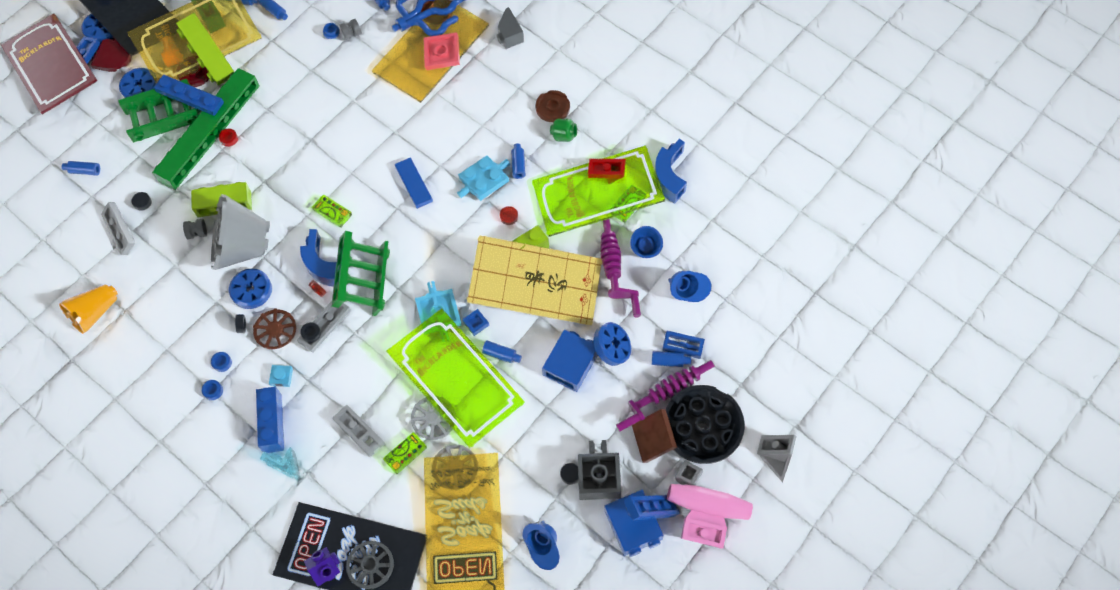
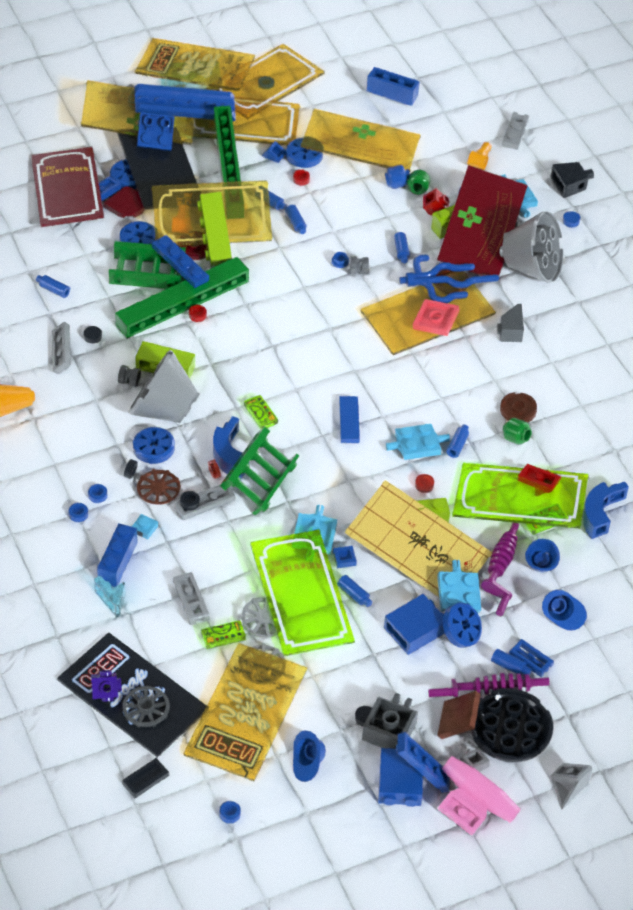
camera: 20 degrees right, 15 degrees down
none -> medium azure plate [437,560,482,624]

